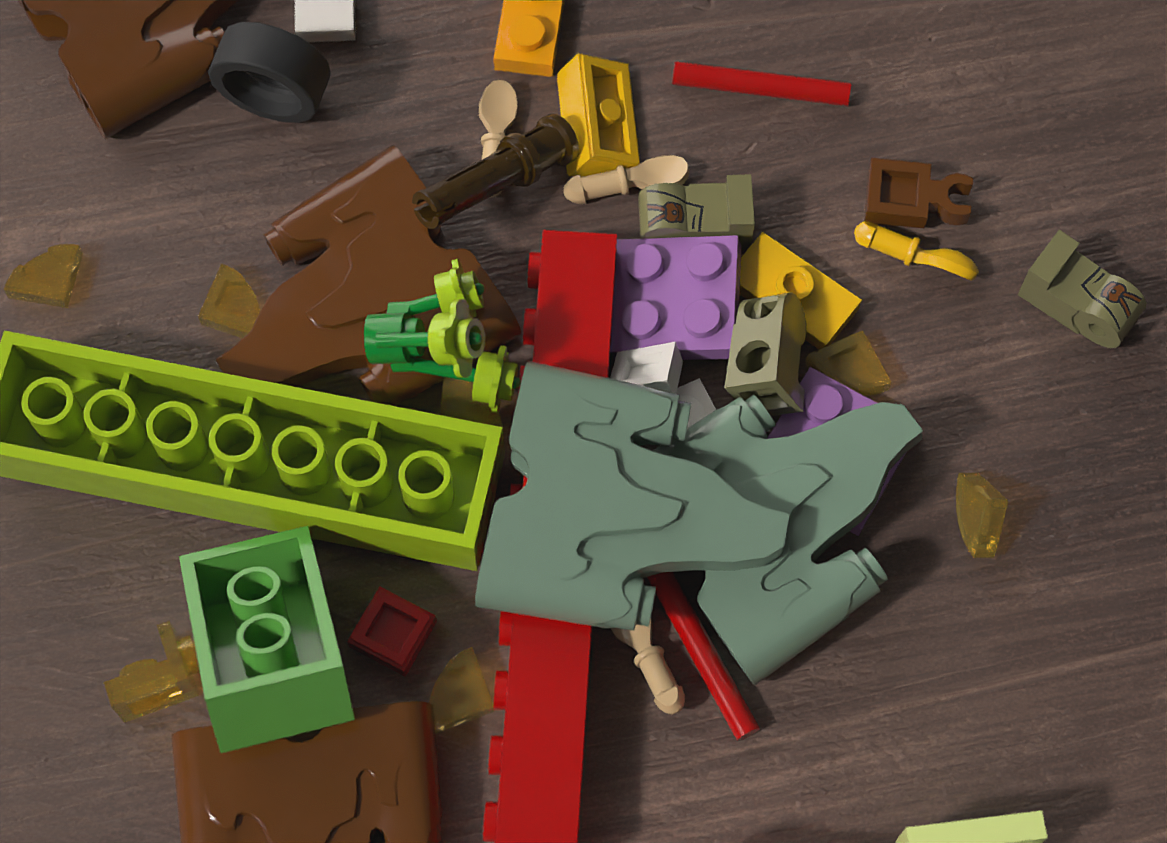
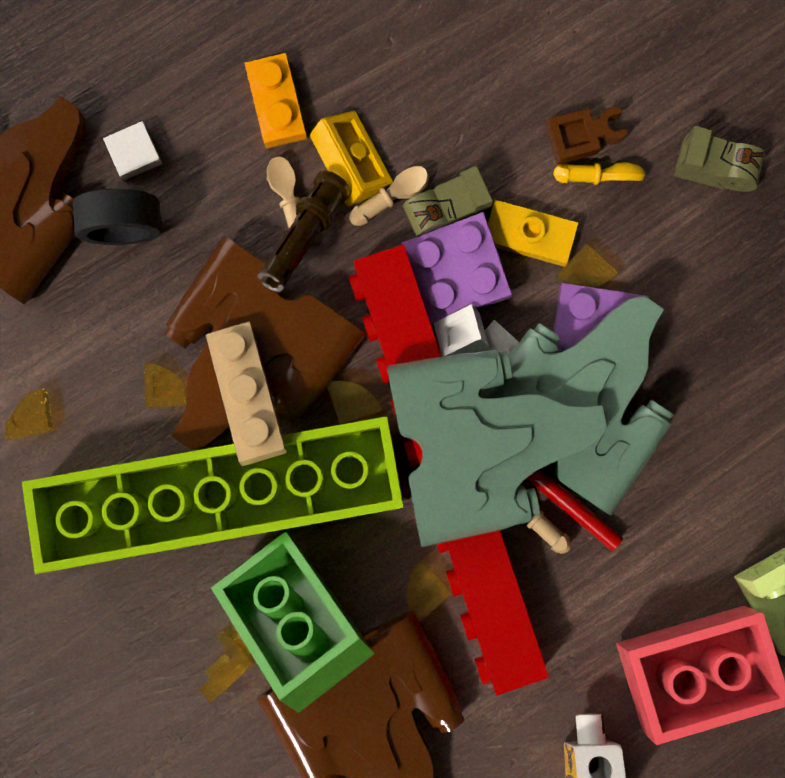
camera: 20 degrees left, 15 degrees up
red tile [347,586,437,677] -> none
plant [364,258,521,413] -> none
red bar [672,61,851,106] -> none
olive leg [724,292,806,416] -> none
clear yellow tile [956,473,1008,558] -> none
none -> tan plate [206,321,287,466]

